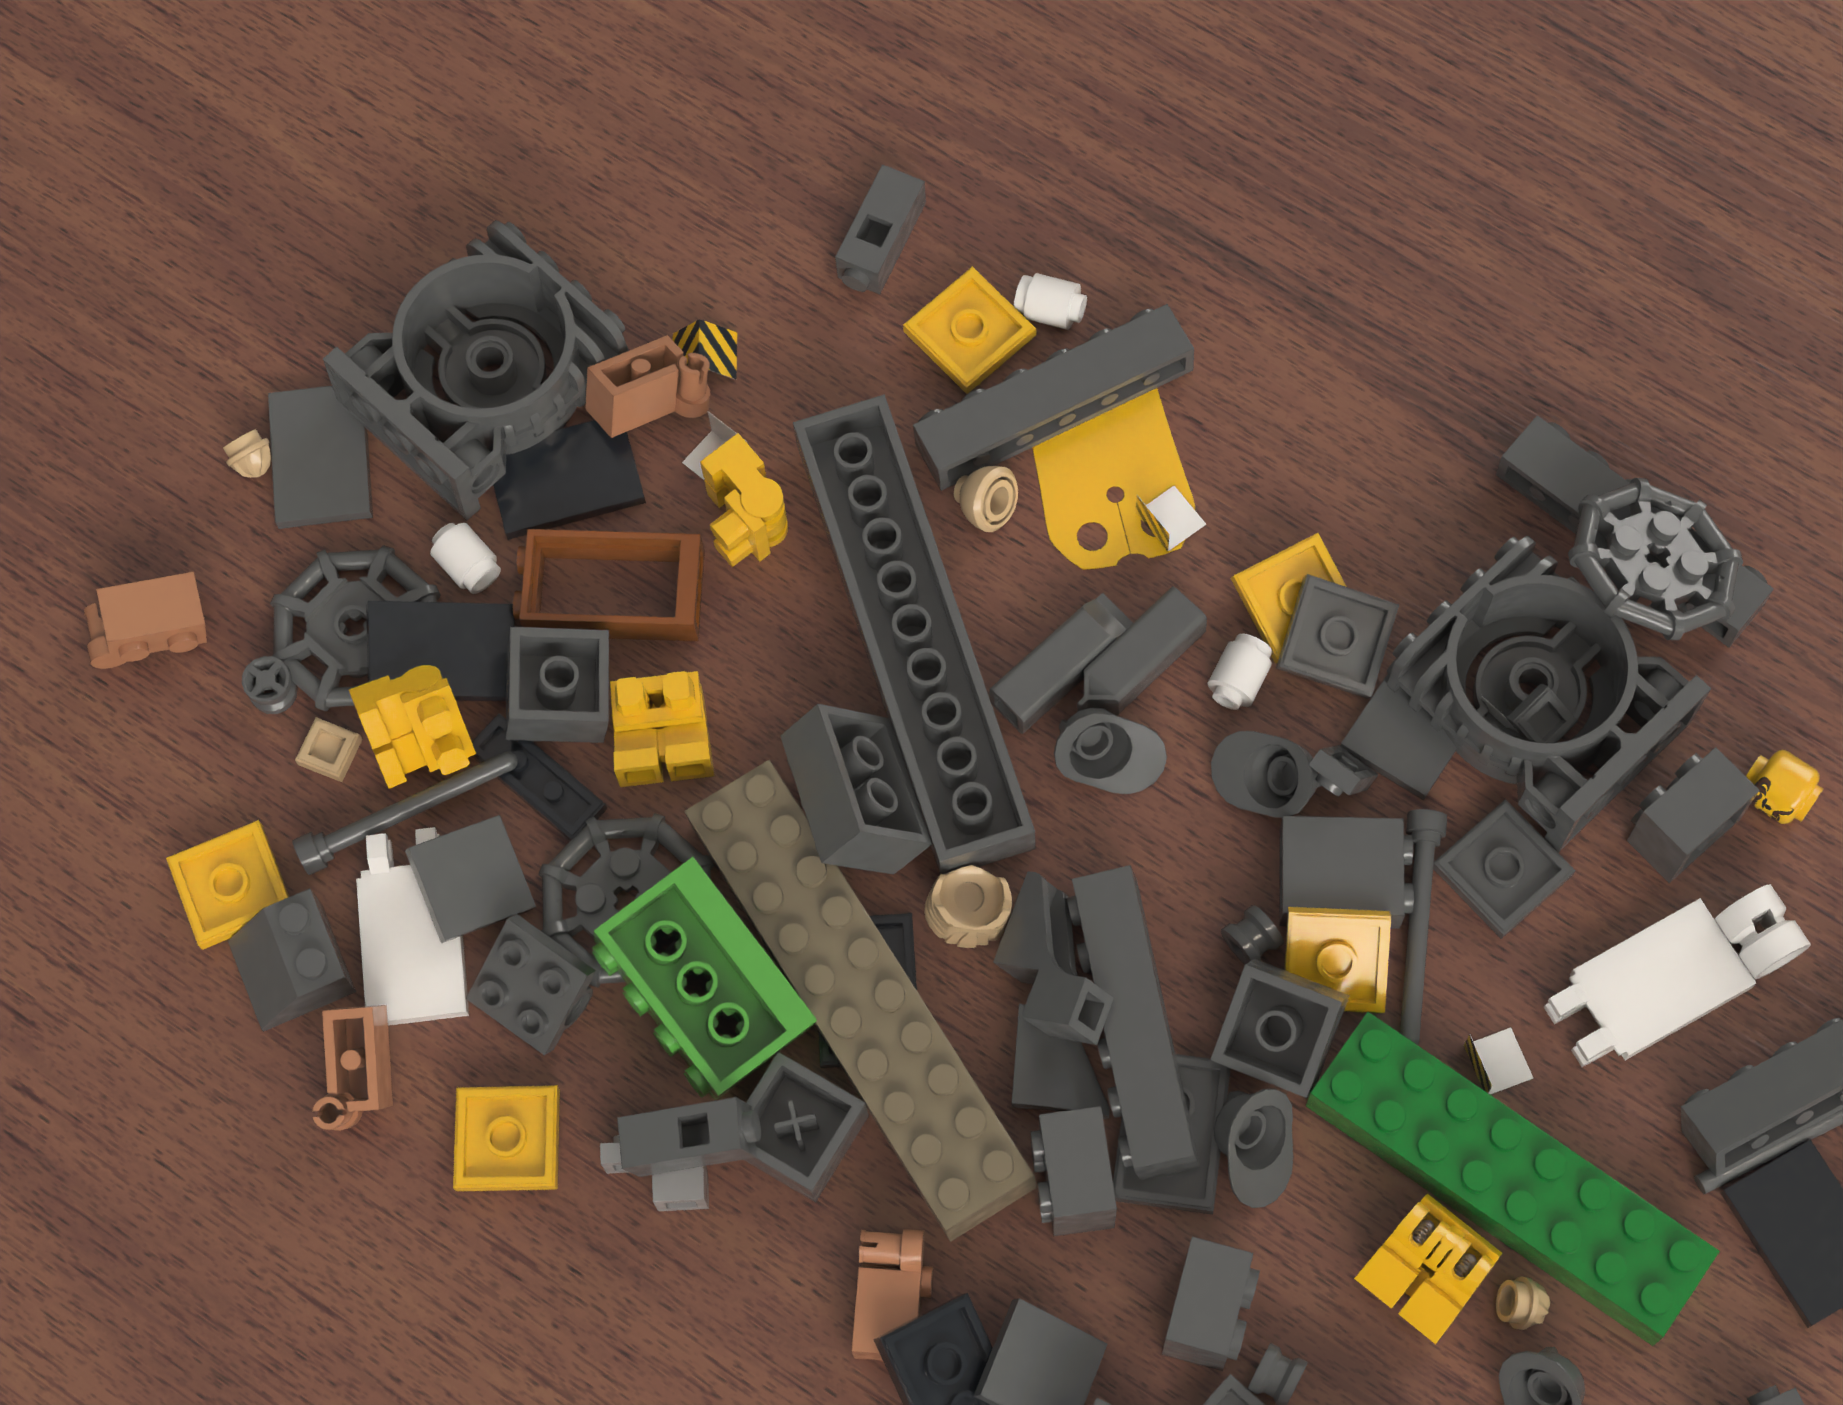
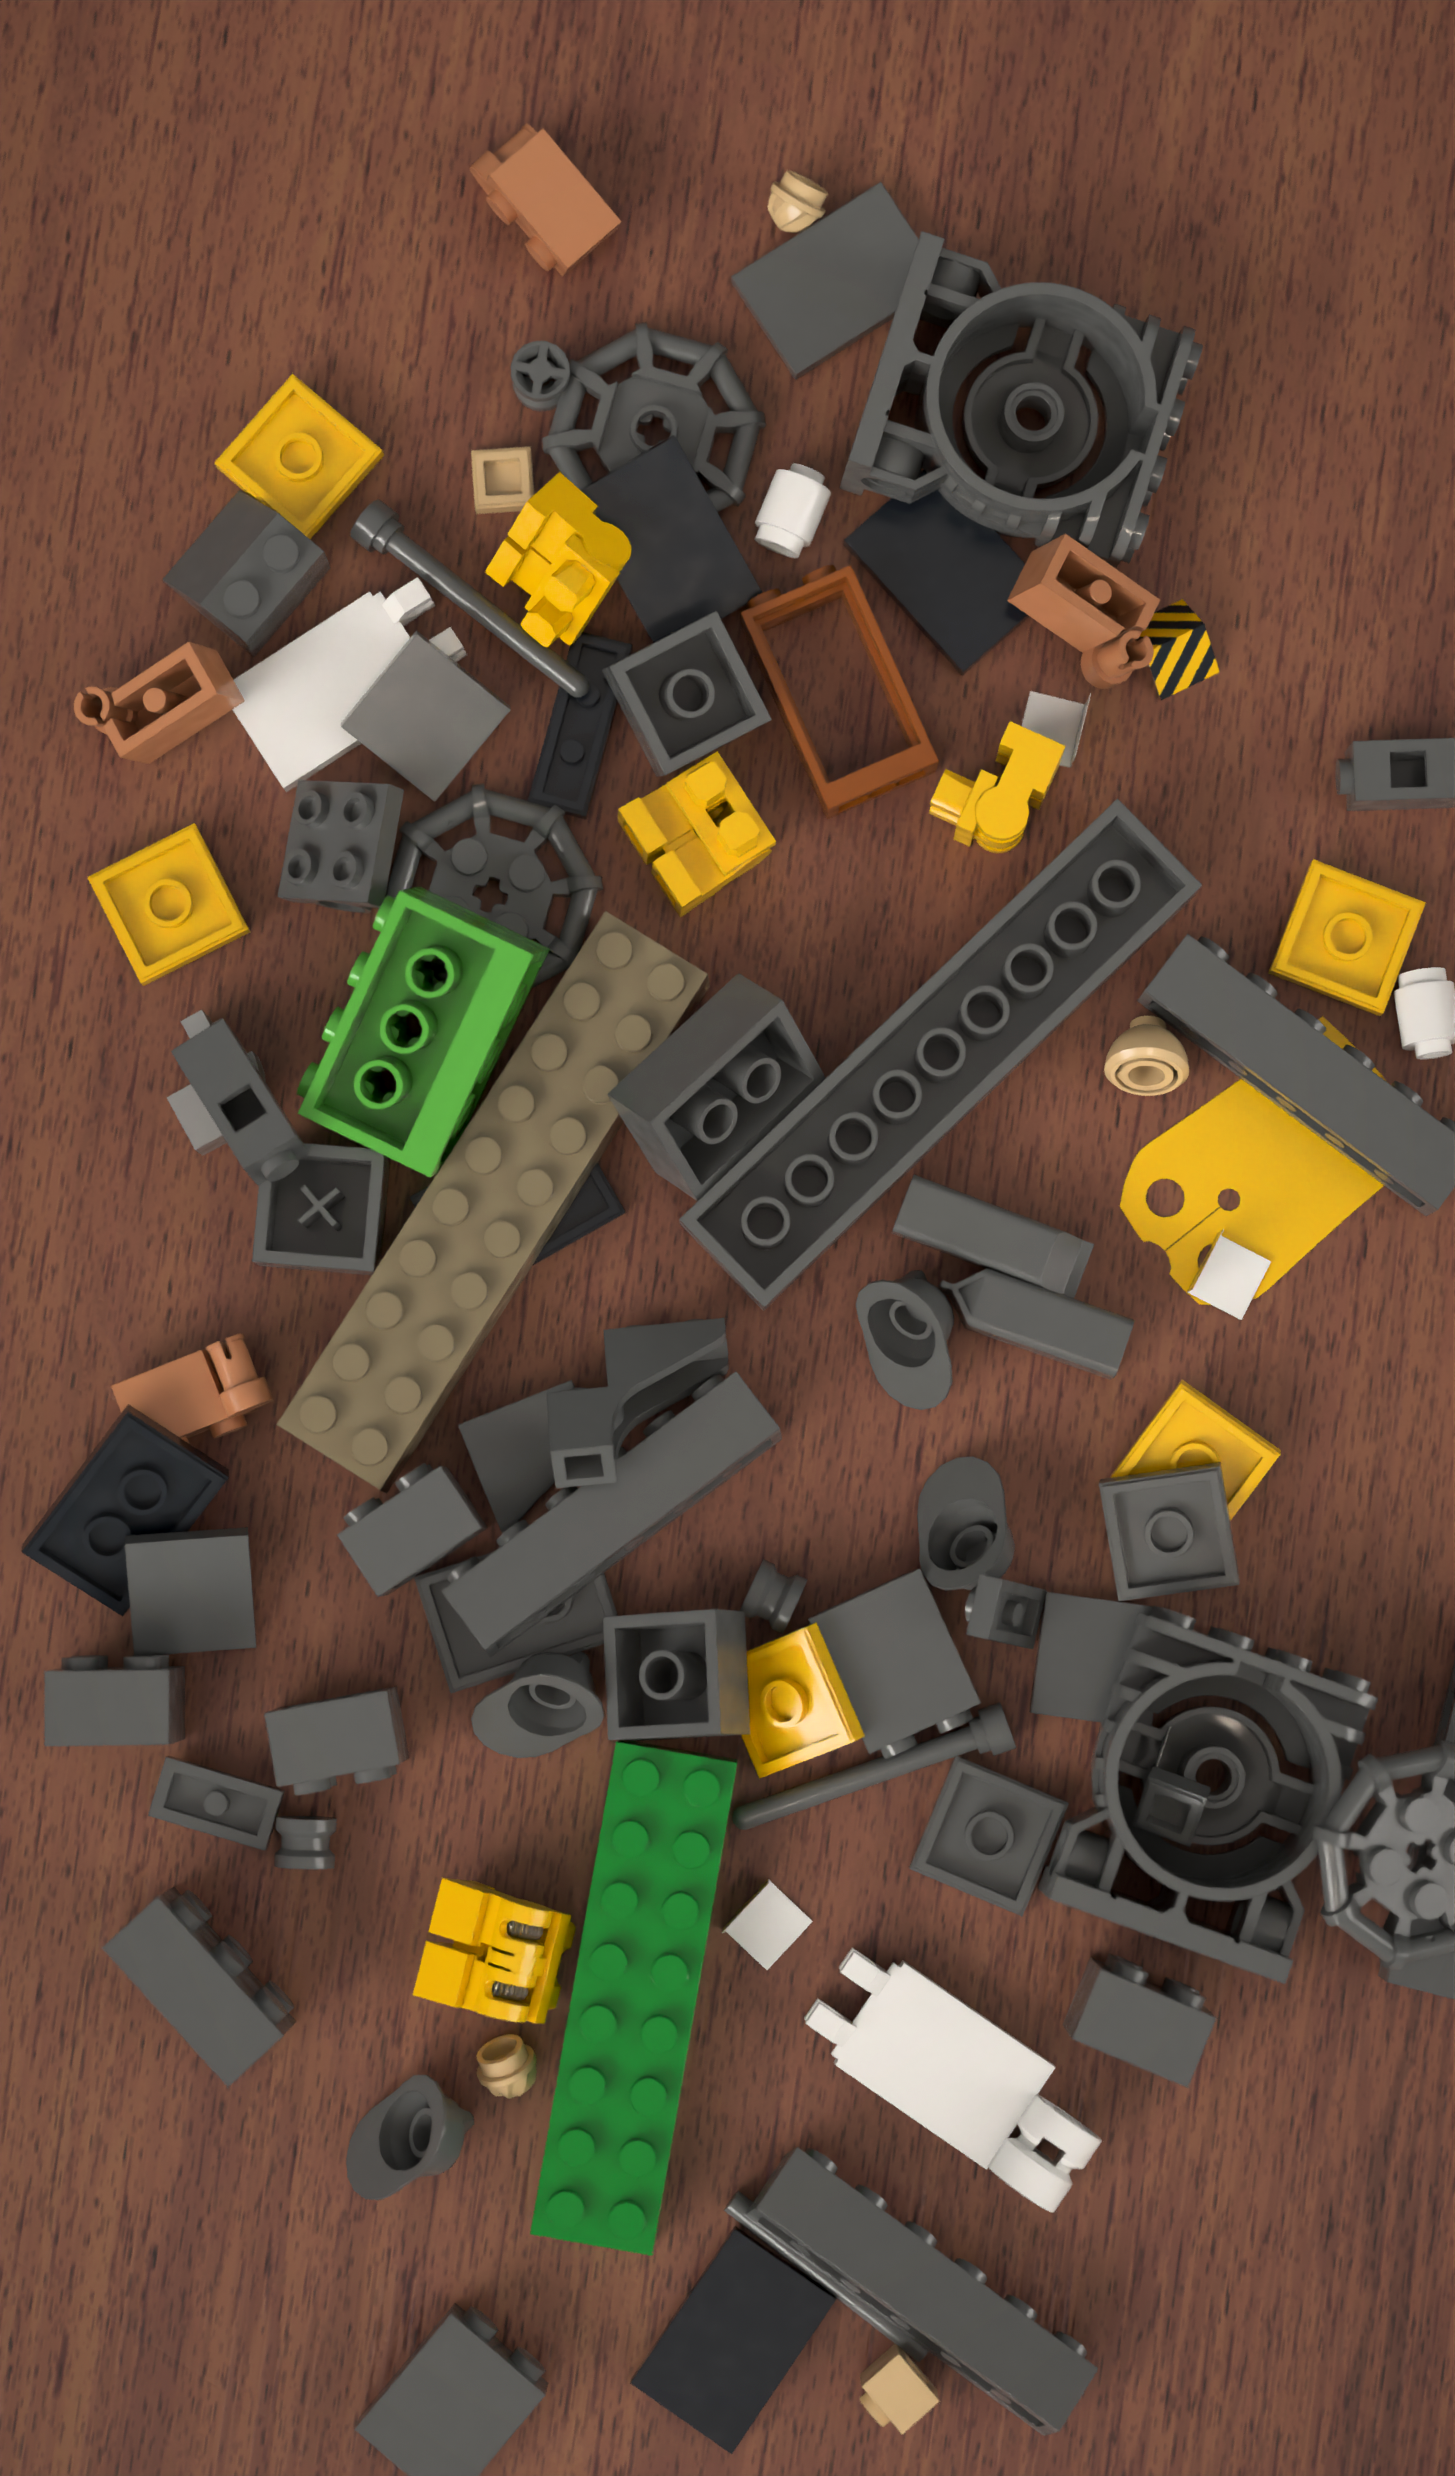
camera: 60 degrees right, 15 degrees up
tan hair [924,865,1012,948] -> none
white brick [1208,634,1272,710] -> none
yellow head [1746,750,1823,824] -> none

